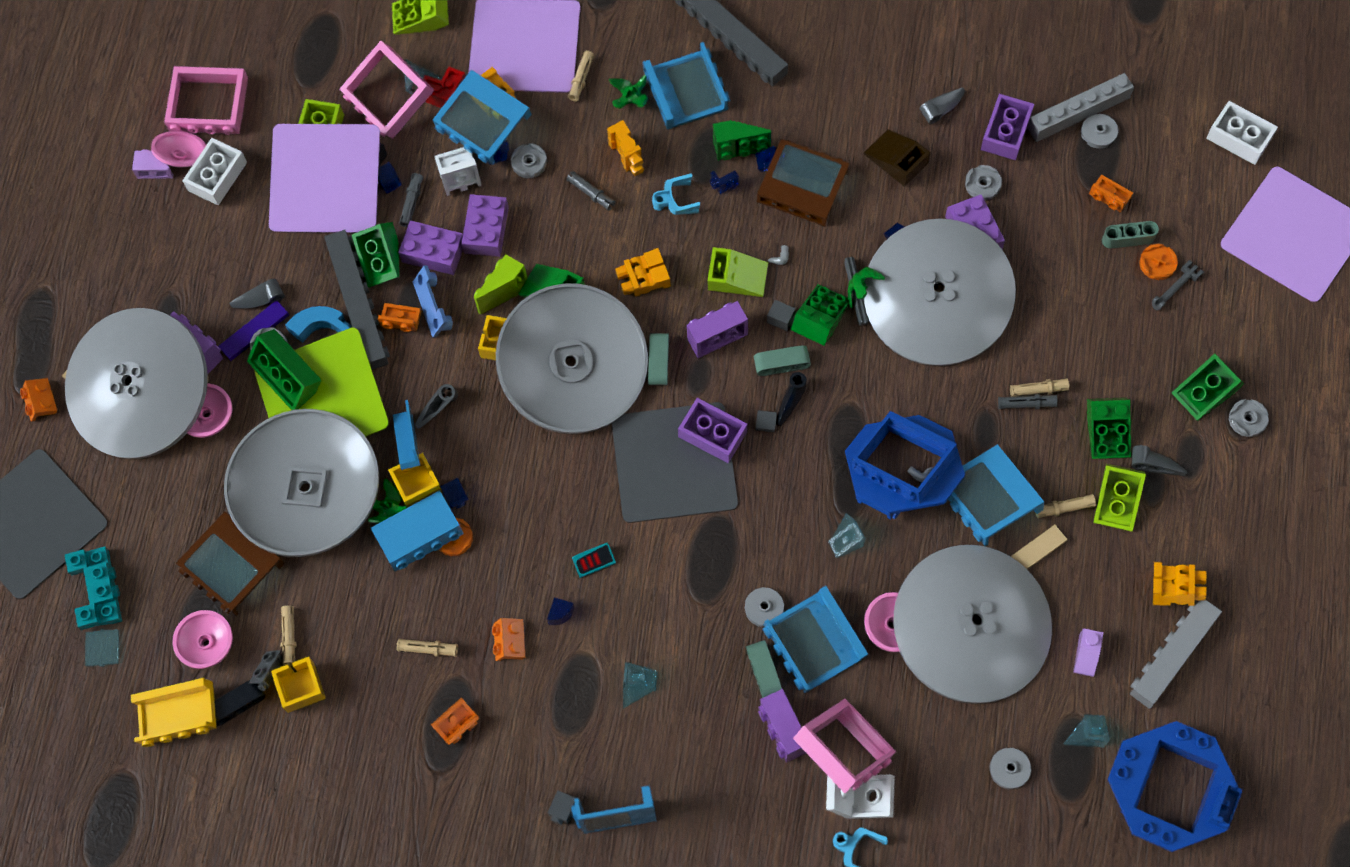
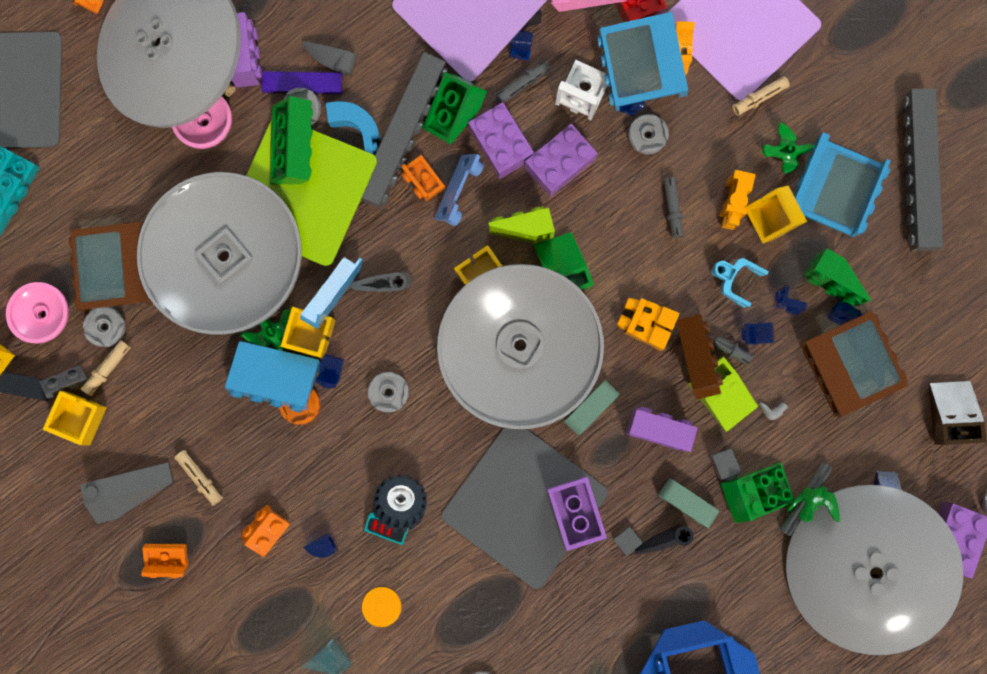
camera: 40 degrees right, 15 degrees up
none -> dark grey wedge [80,462,174,524]
none -> light grey plate [83,307,126,347]
none -> light orange sticker [362,587,401,627]
none -> light grey plate [368,372,409,413]
none -> black wheel [373,474,427,532]
none -> reddish brown brick [677,314,723,400]
none -> dark grey axle [713,336,753,366]
none -> clear blue bracket [742,322,775,345]
none -> yellow piece [745,186,807,243]

